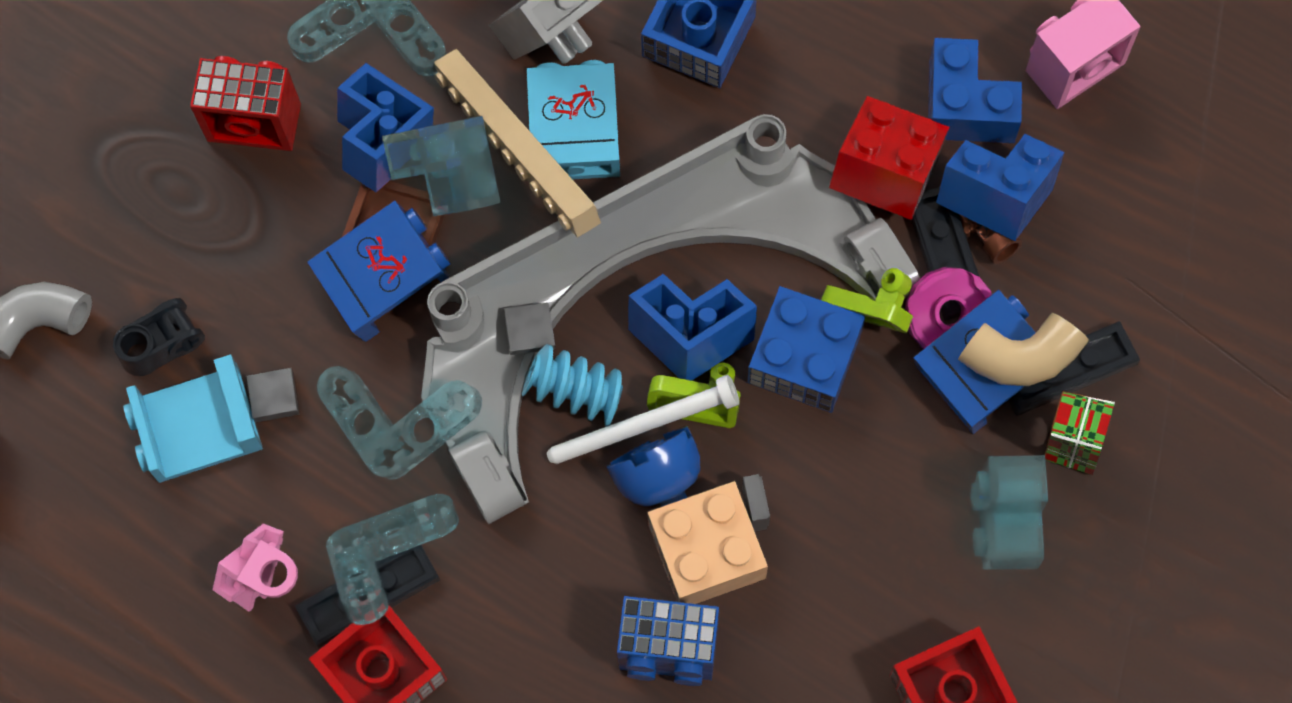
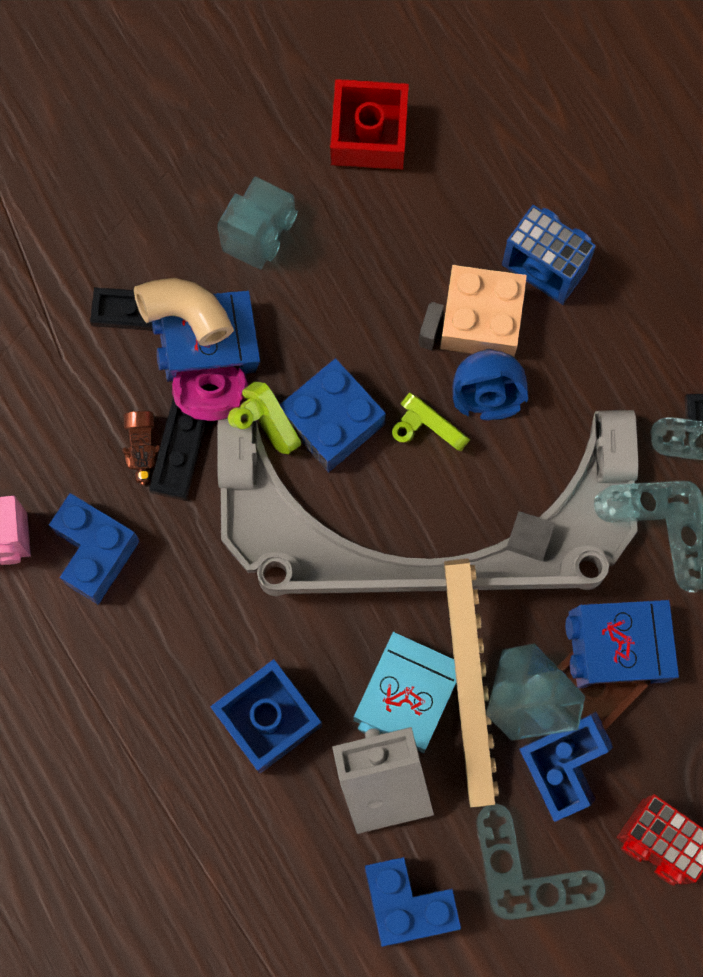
camera: 155 degrees left, 5 degrees up
medium azure piece [522,344,623,426] -> none
white bar [547,375,739,464] -> none
blue brick [628,274,757,381] -> none
red brick [829,96,949,220] -> none
blue brick [936,134,1065,241] -> none
piece [1043,391,1115,475] -> none

